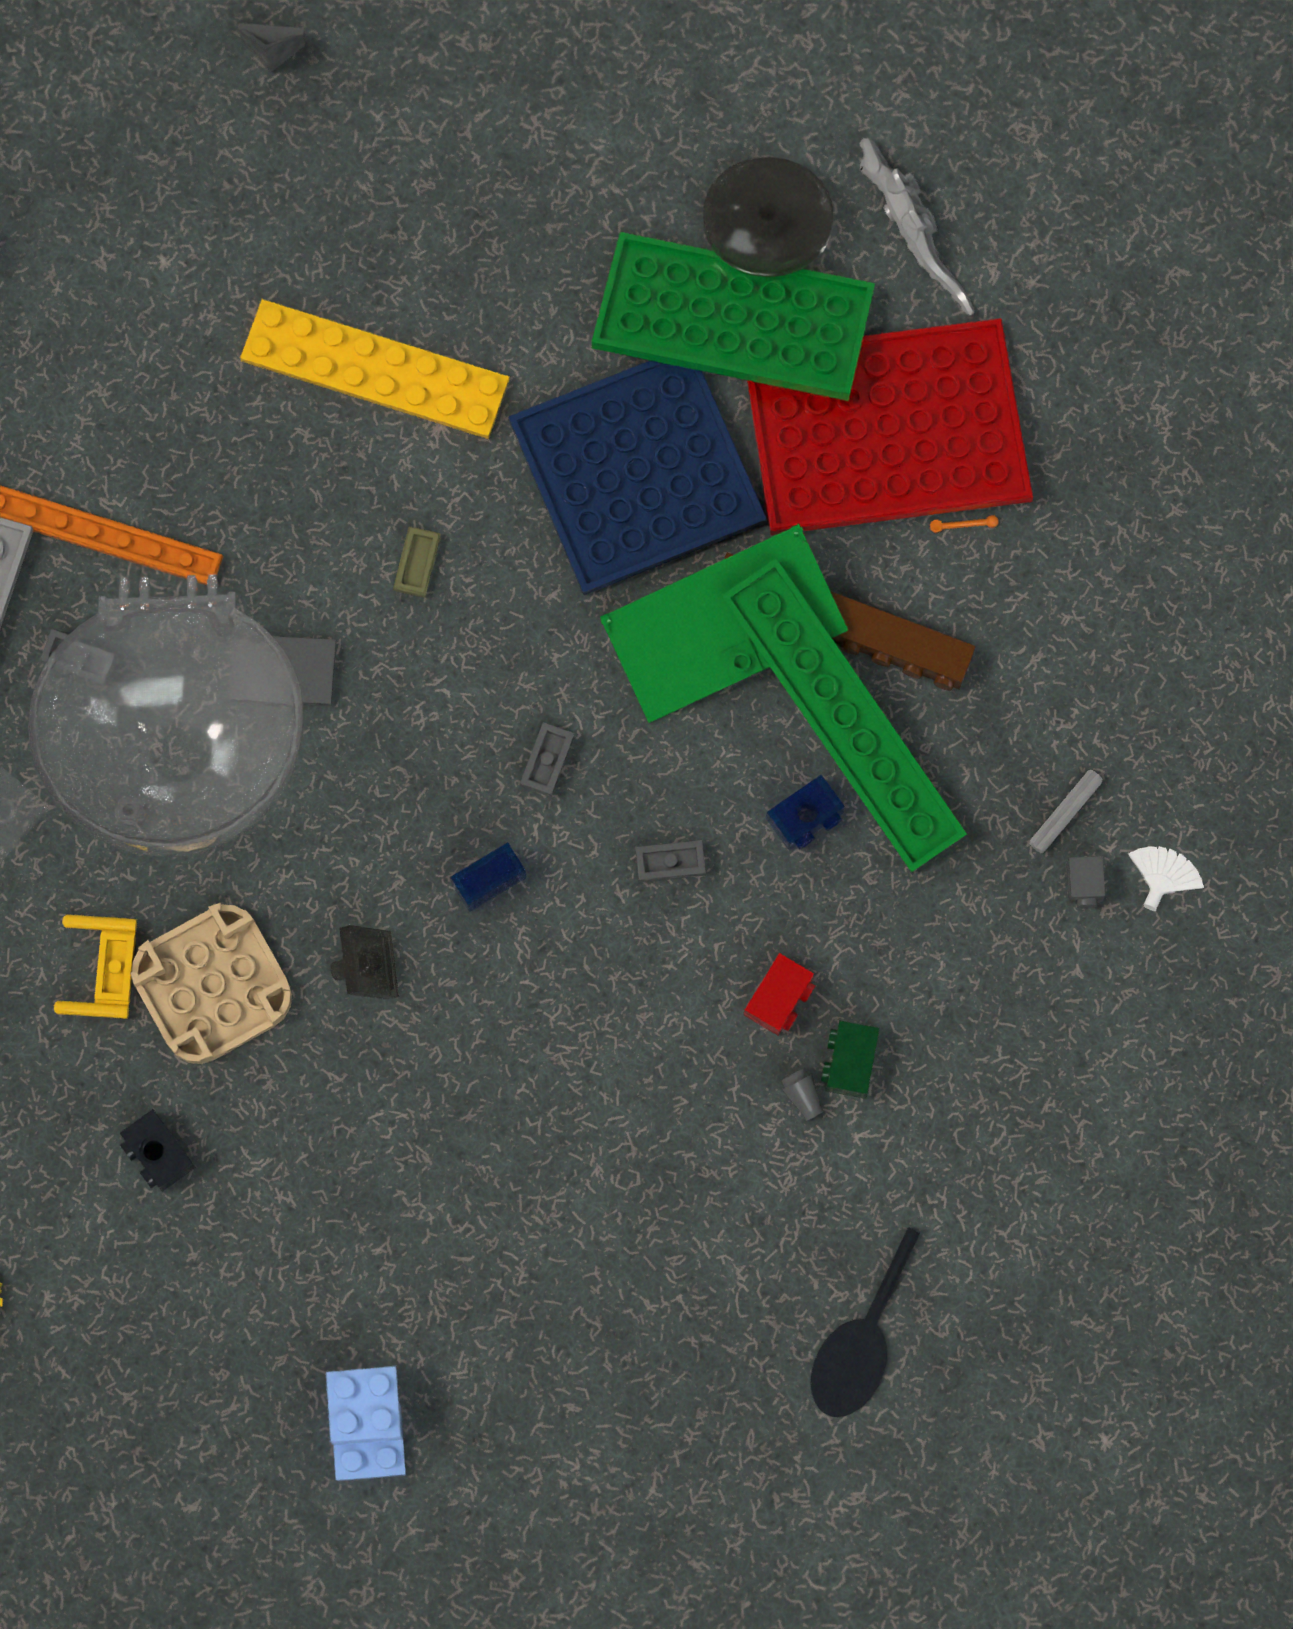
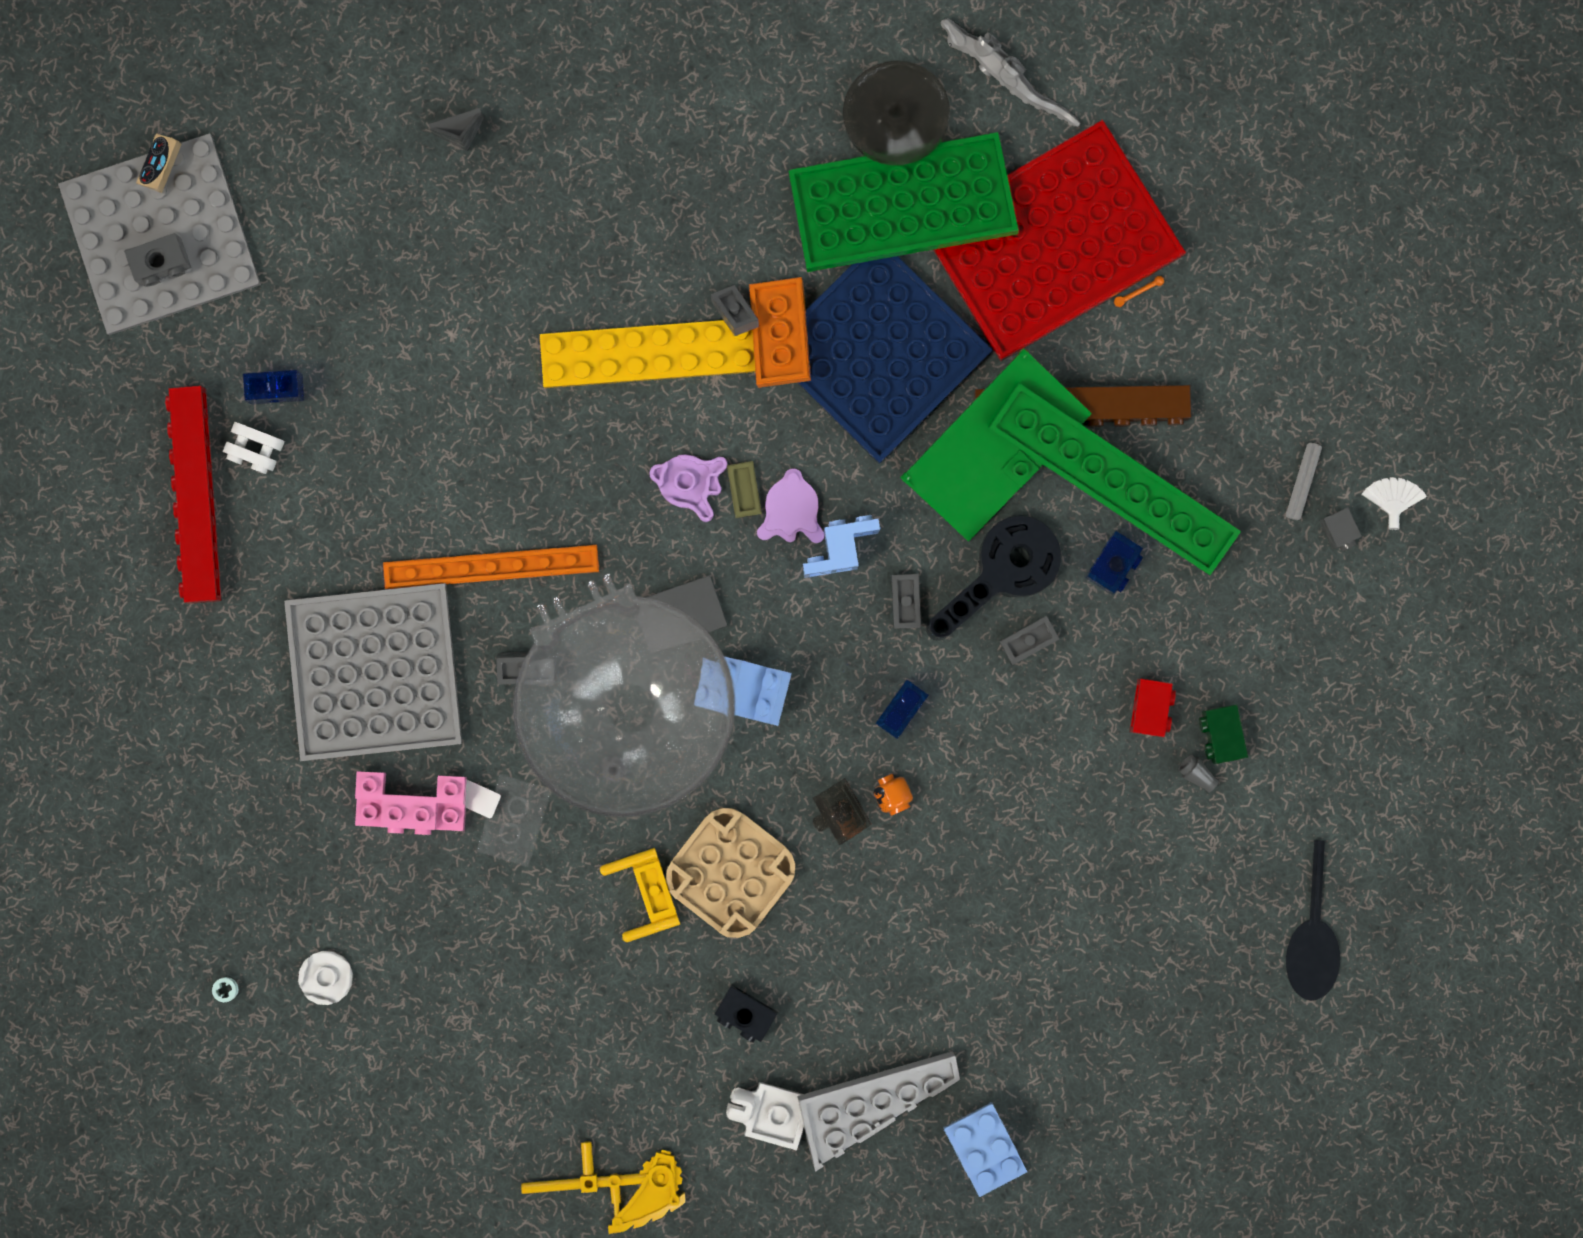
camera: 25 degrees left, 10 degrees up
none -> lavender tile [650,454,728,522]
none -> light blue bracket [696,653,792,726]
none -> dark grey plate [711,285,759,336]
none -> white plate [726,1082,804,1150]
none -> orange tile [749,277,811,388]
none -> lavender tile [757,469,824,543]
none -> light grey wing [797,1051,960,1172]
none -> light blue bracket [803,515,880,578]
none -> orange head [873,774,913,816]
none -> black beam [926,516,1061,641]

